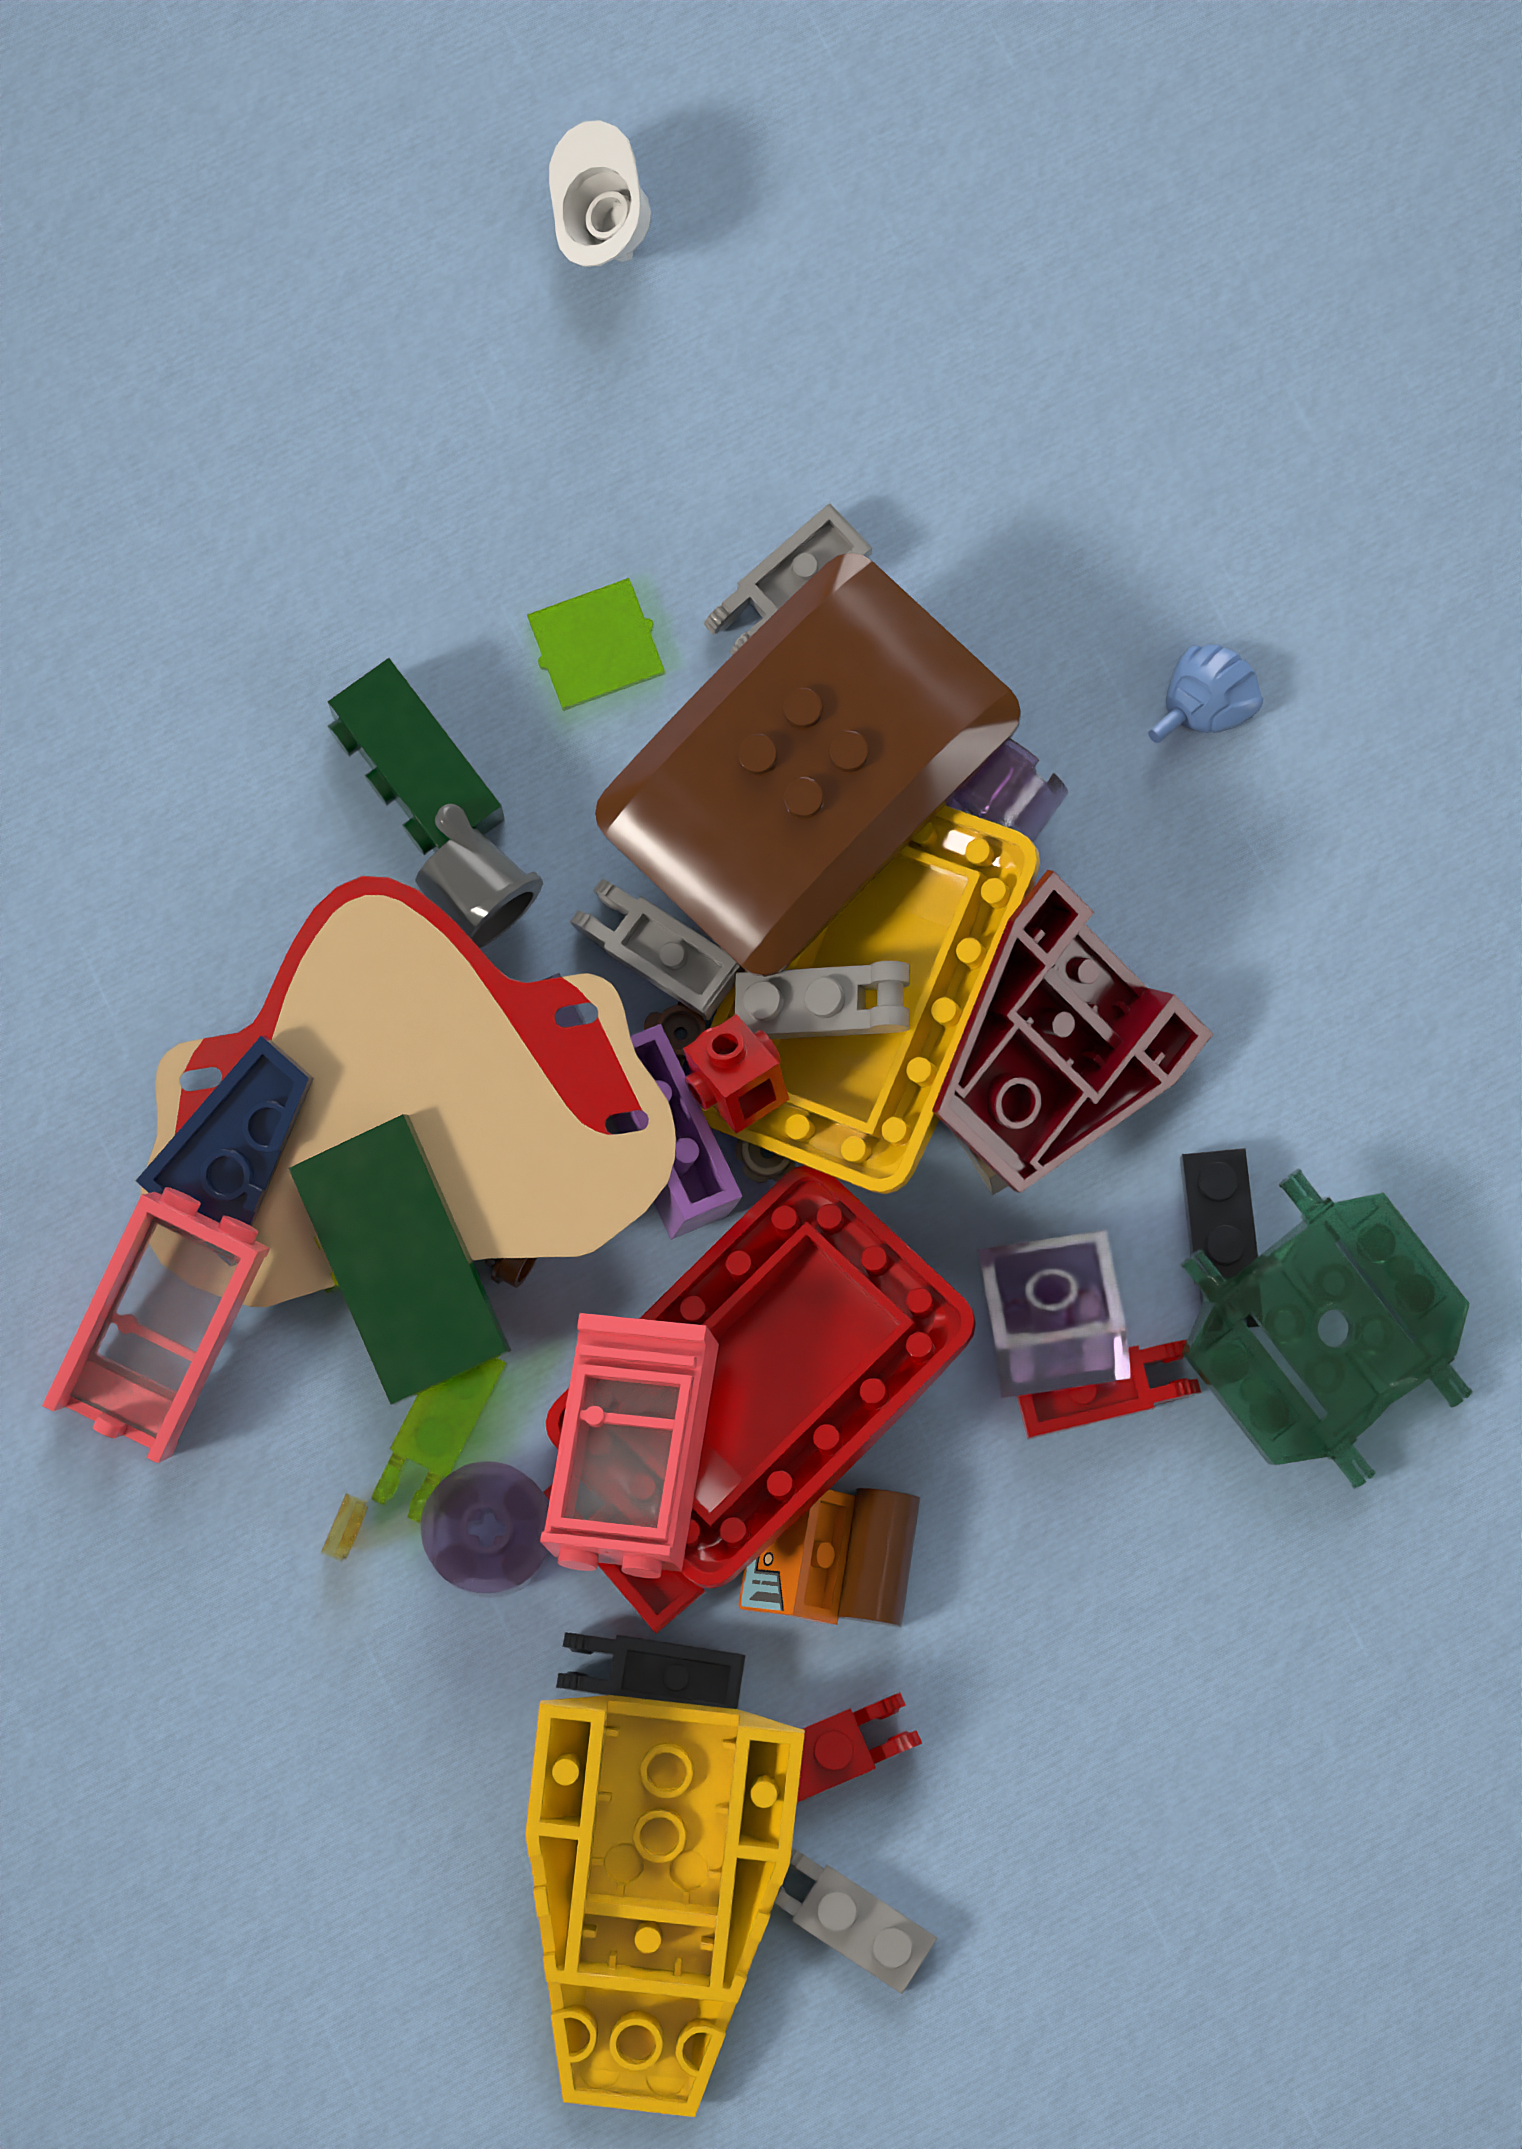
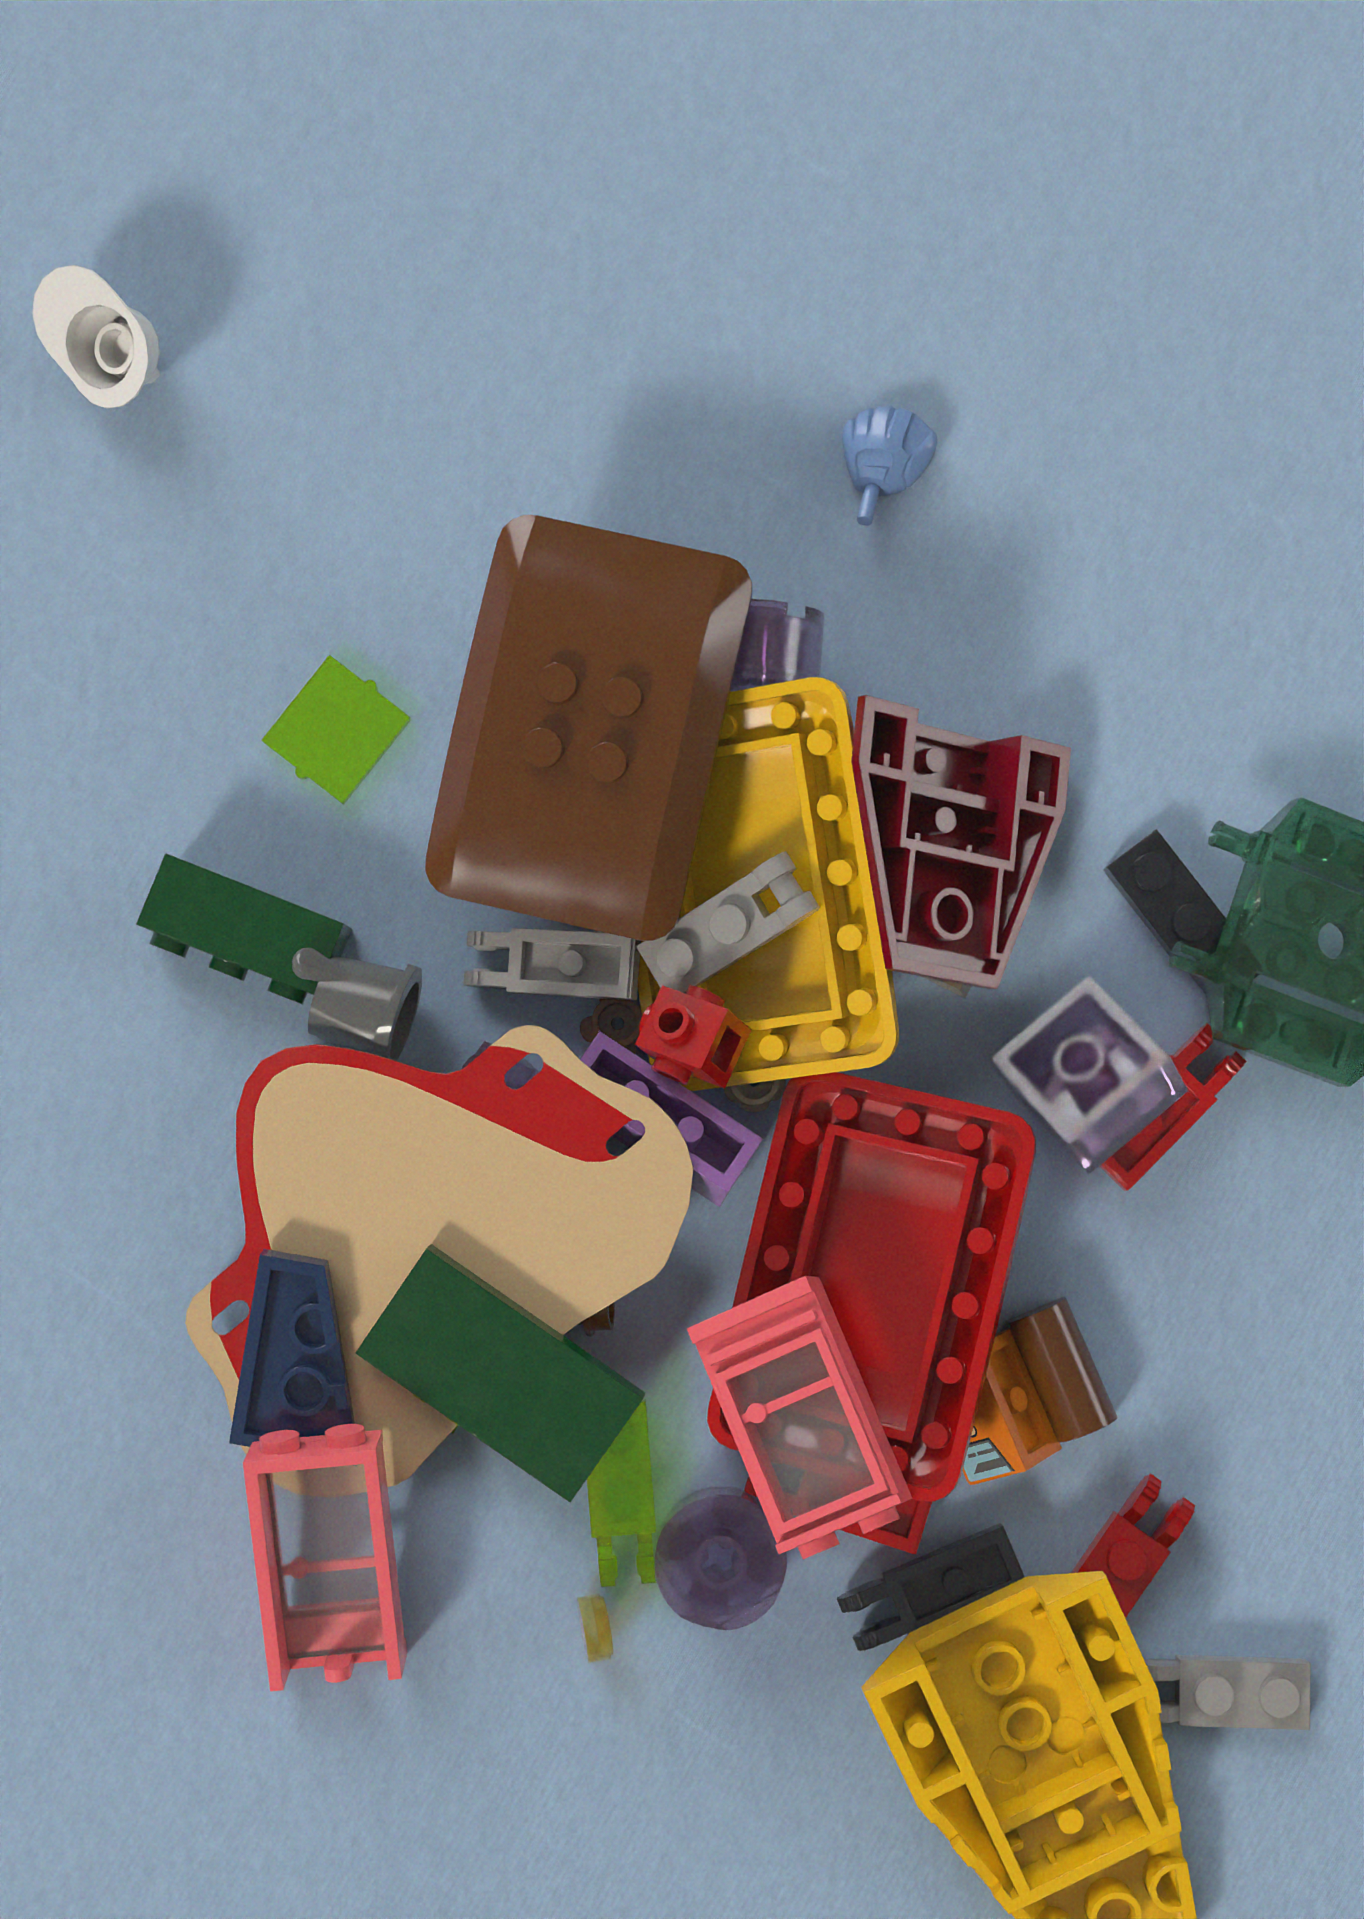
camera: 25 degrees left, 5 degrees up
light grey hinge [704,503,872,655] -> none

